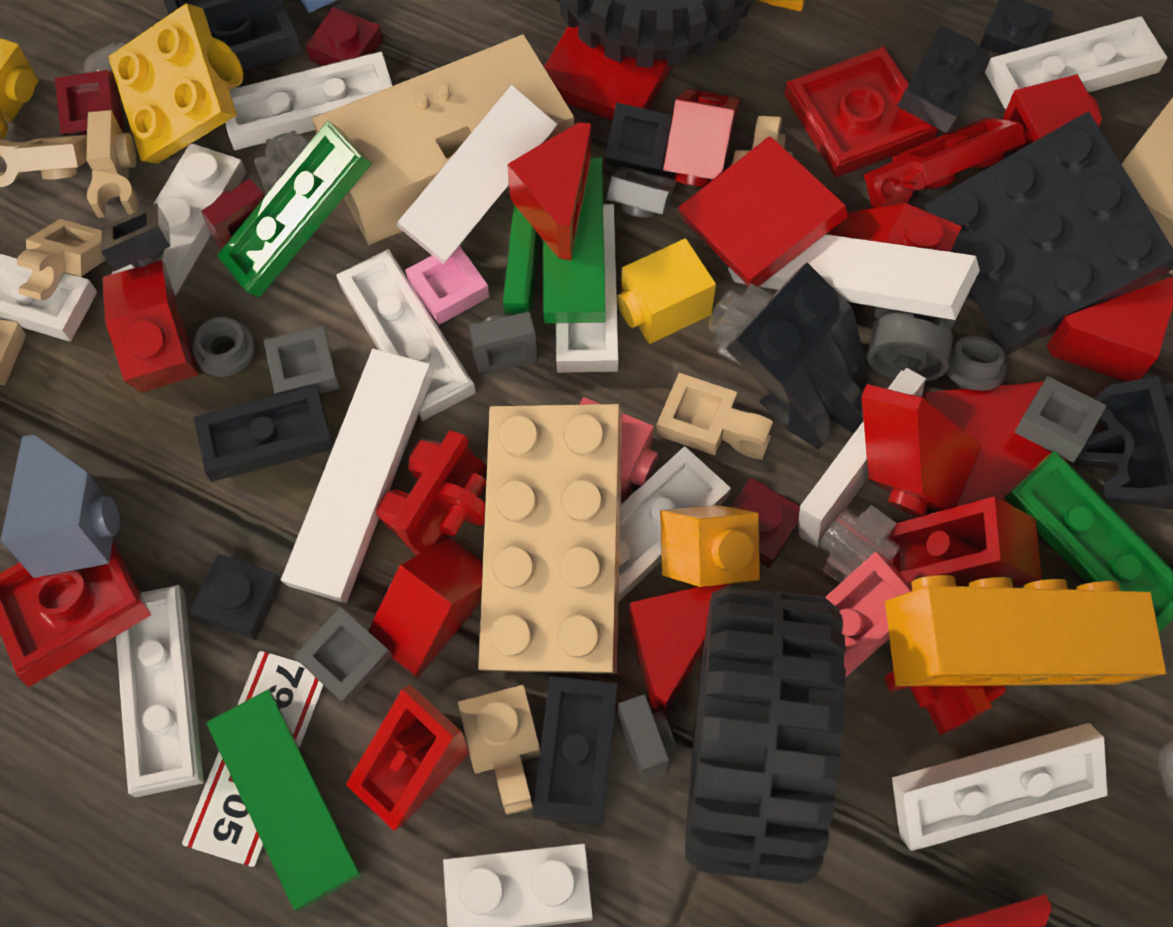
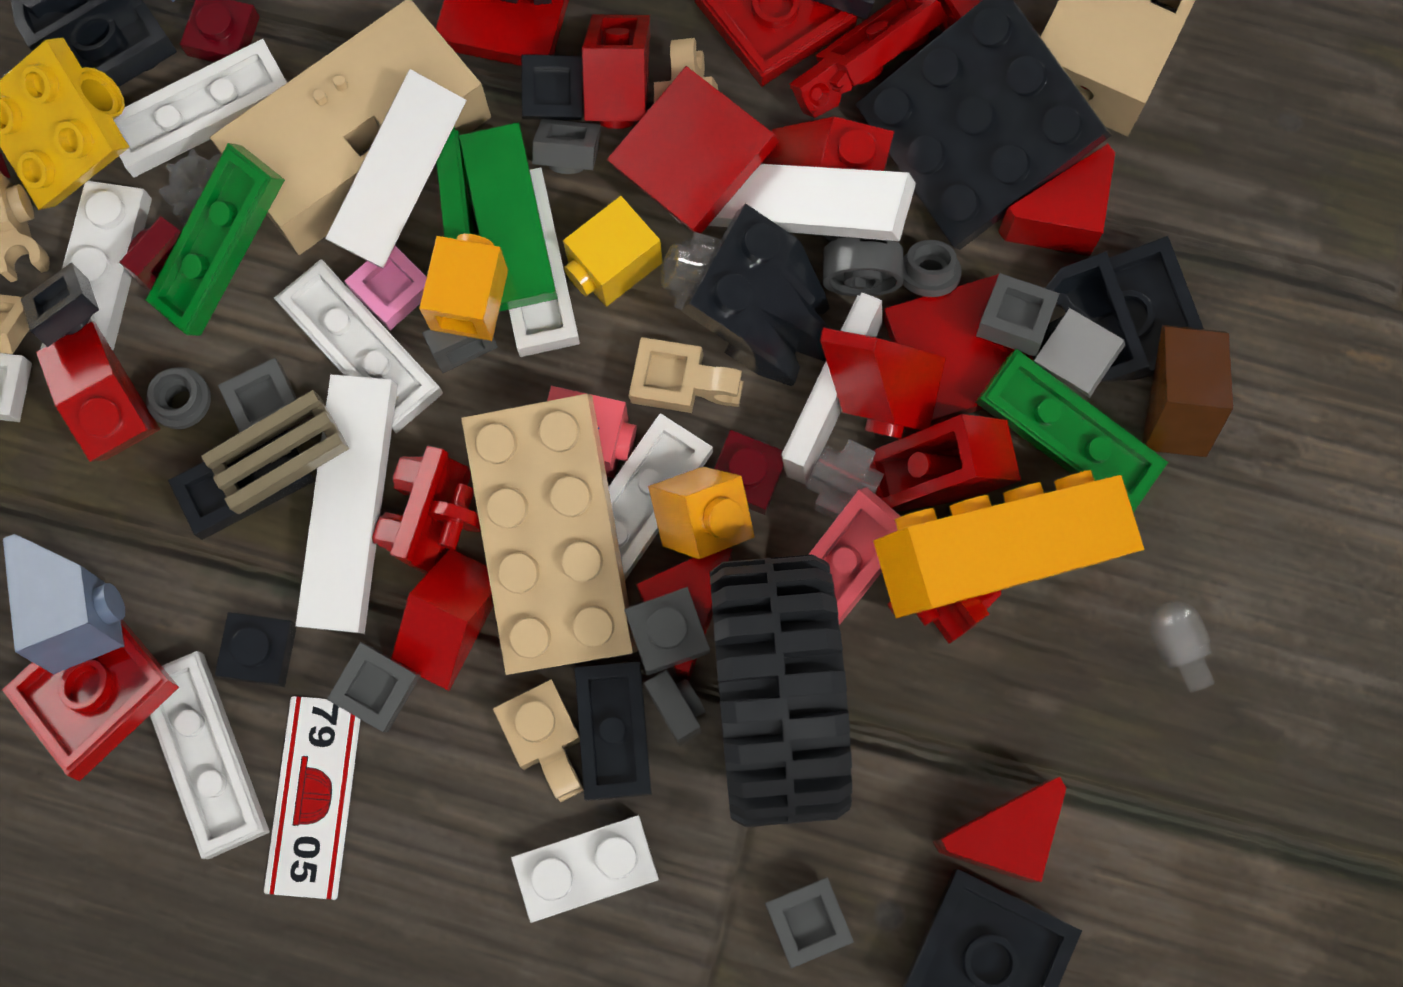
camera: 10 degrees left, 10 degrees up
green tile [206,689,362,912] -> none
red slope [346,684,469,831] -> none
red slope [507,122,591,260] -> none
white plate [892,723,1107,852] -> none
none -> dark tan tile [201,390,350,514]
none -> light orange brick [419,234,508,341]
none -> dark grey plate [624,587,710,676]
none -> light grey tile [1034,308,1125,398]

